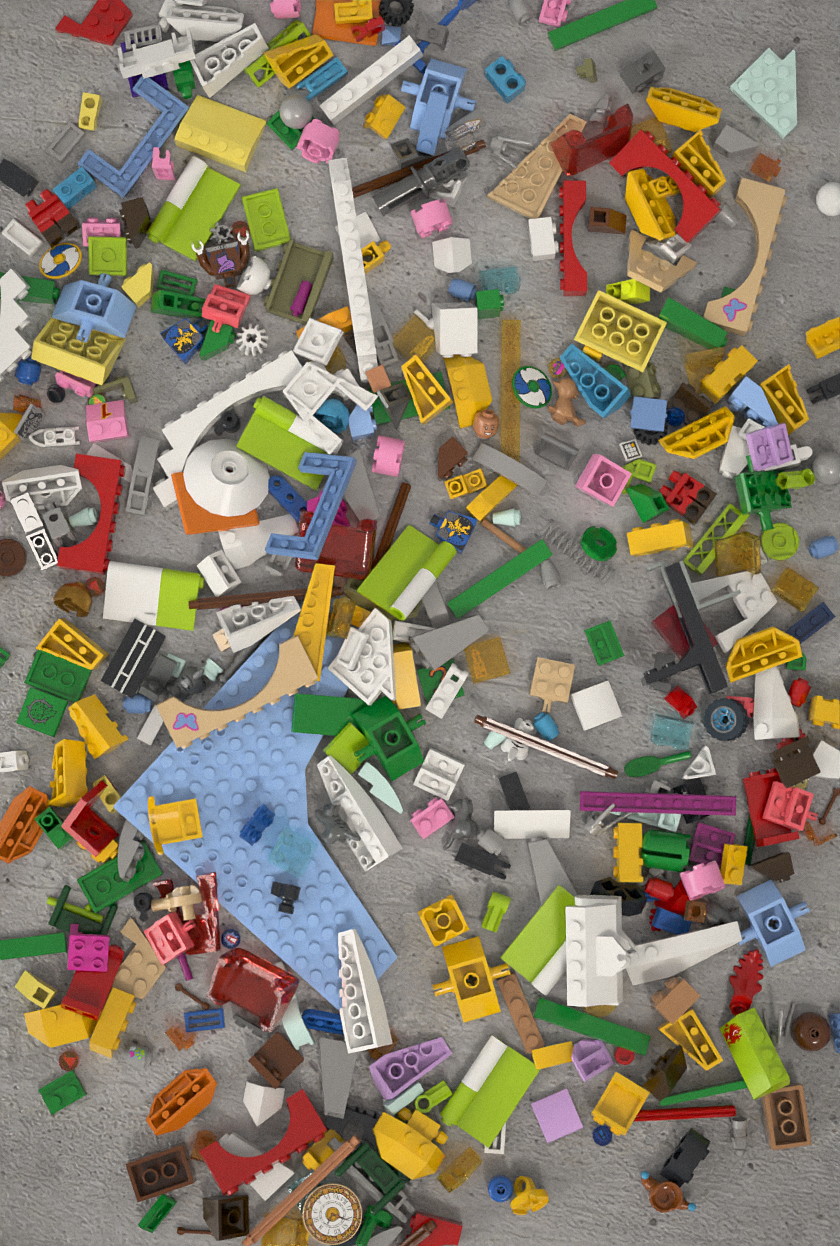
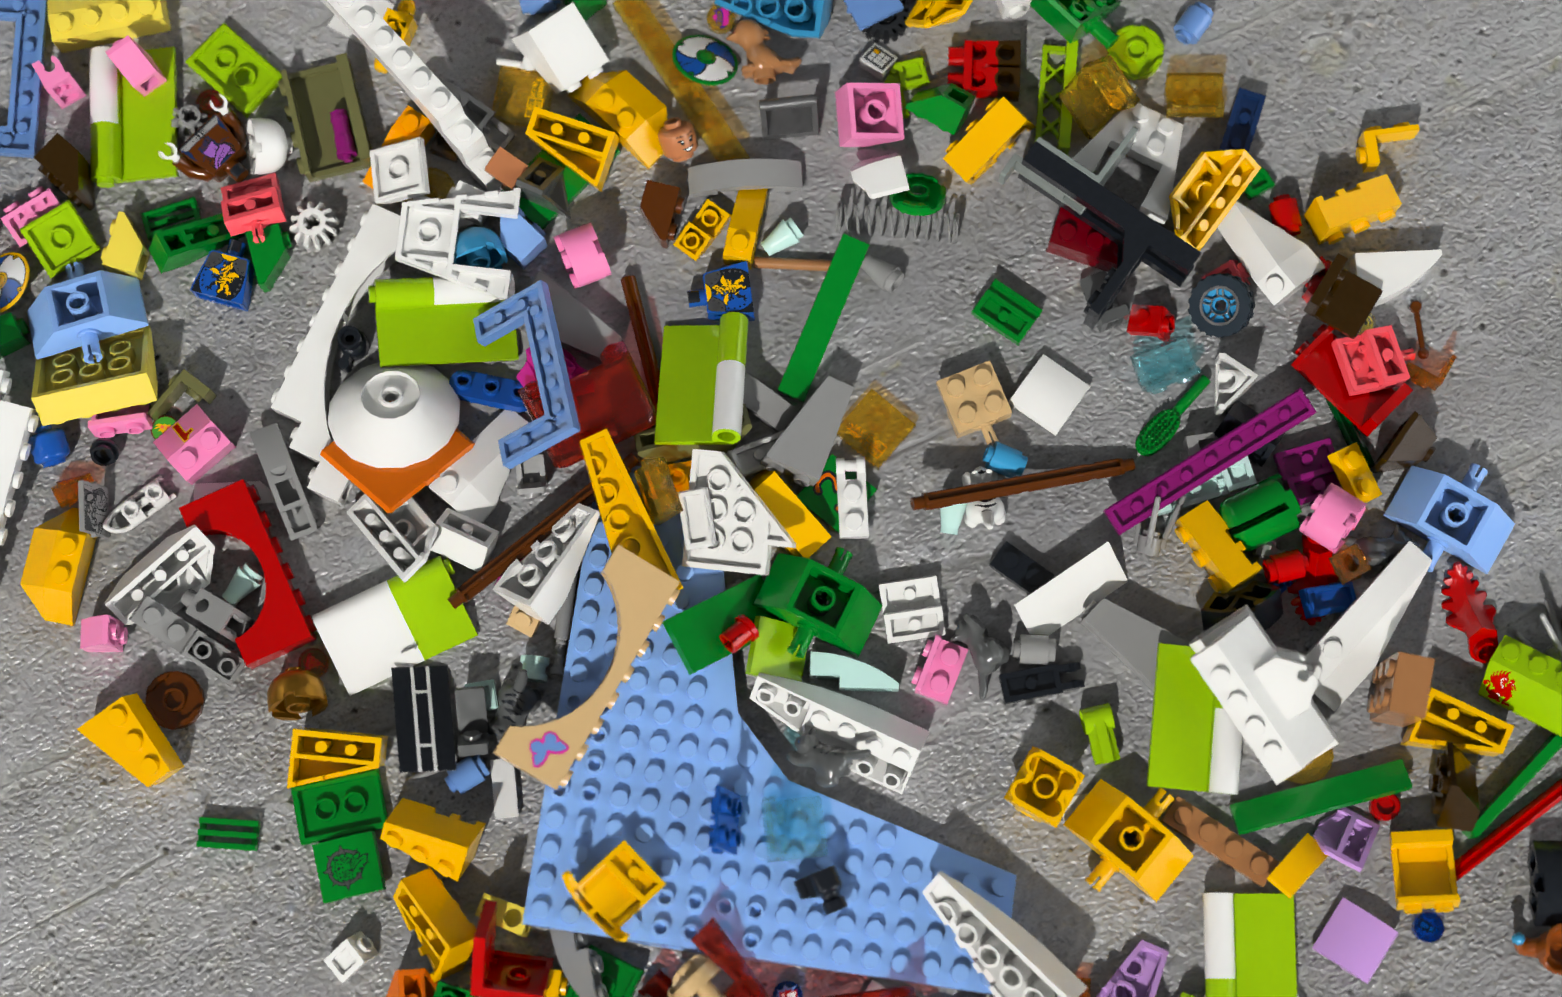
camera: 30 degrees left, 5 degrees down
none -> bright pink slope [105,35,167,97]
none -> white wedge [346,494,439,582]
none -> red bush [719,614,759,653]
none -> white slope [849,153,909,199]

